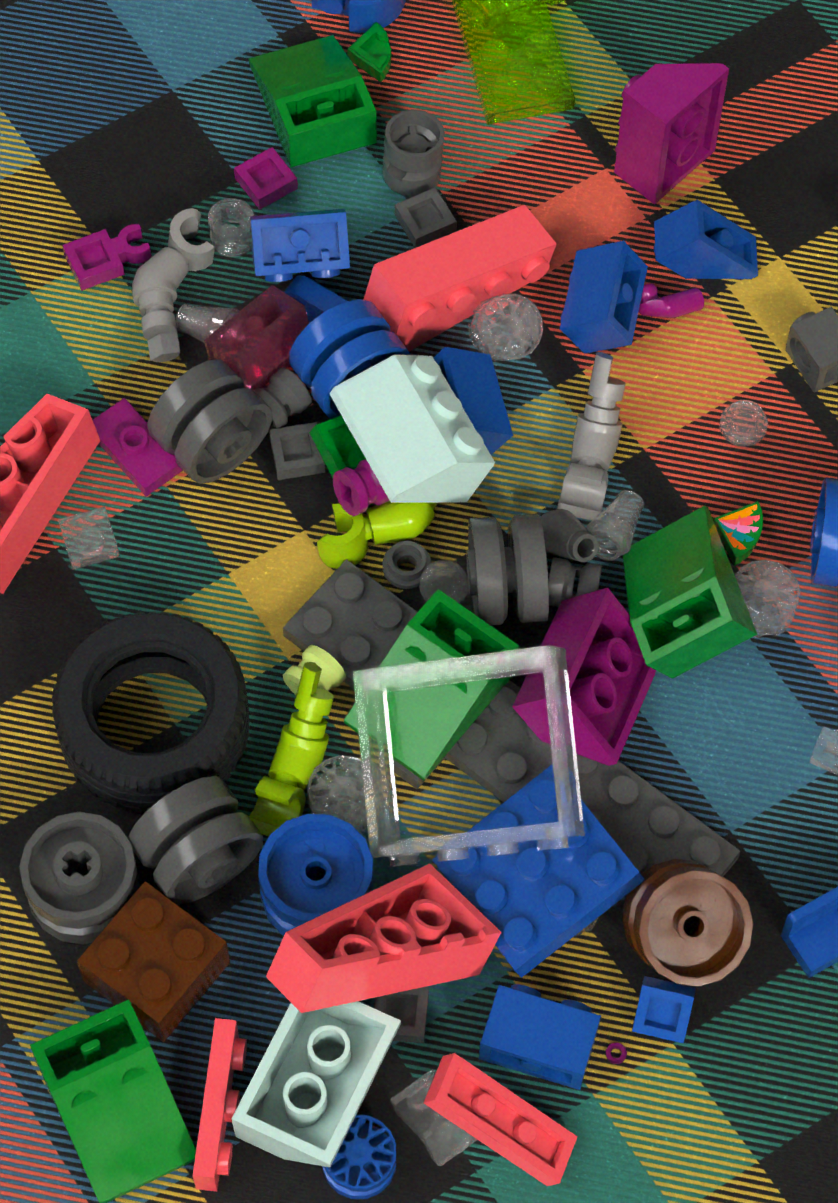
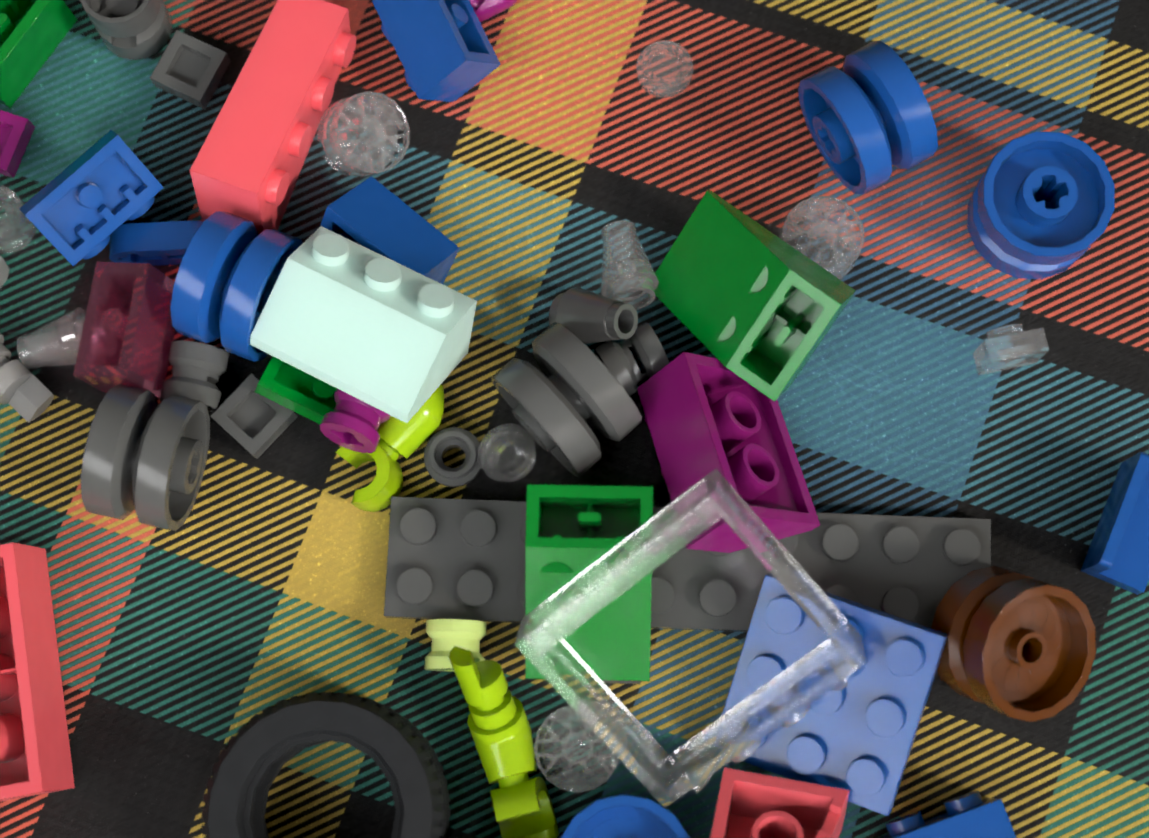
camera: 30 degrees left, 15 degrees up
clear plate [58,506,120,570] -> none
magenta plate [93,398,183,496] -> none
light grey piece [557,352,626,522] -> none
magenta piece [606,1043,627,1064] -> none
blue plate [632,976,696,1044] -> none
tile [714,501,763,566] -> none

